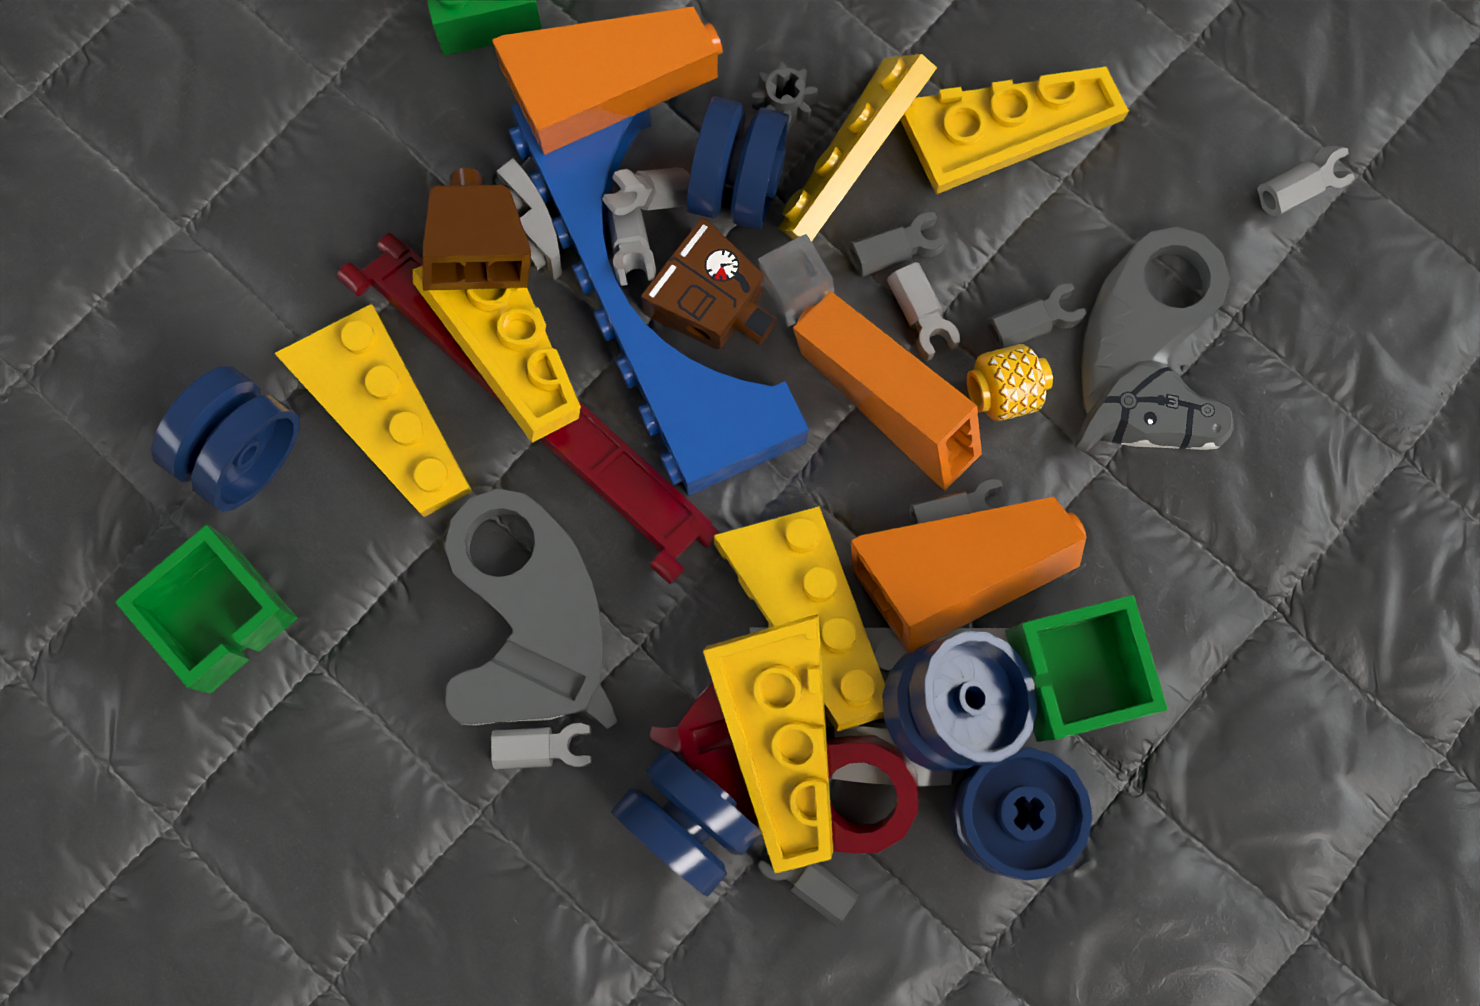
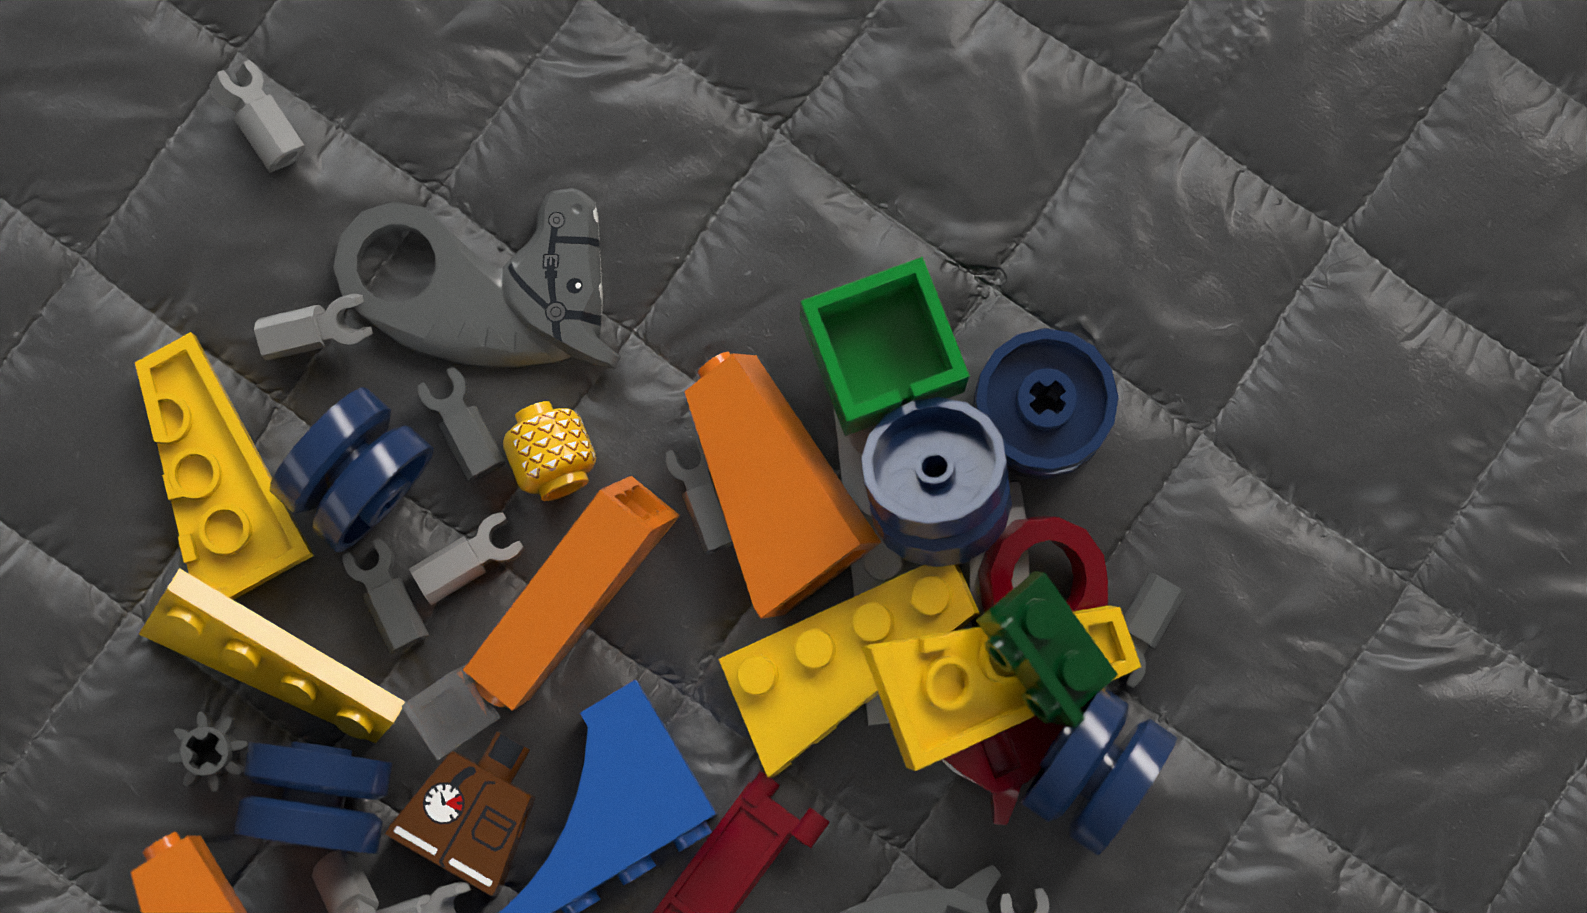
camera: 90 degrees left, 5 degrees up
none -> light grey bar [254,293,373,361]
none -> dark blue wheel [270,387,434,552]
none -> dark green bracket [977,571,1118,728]

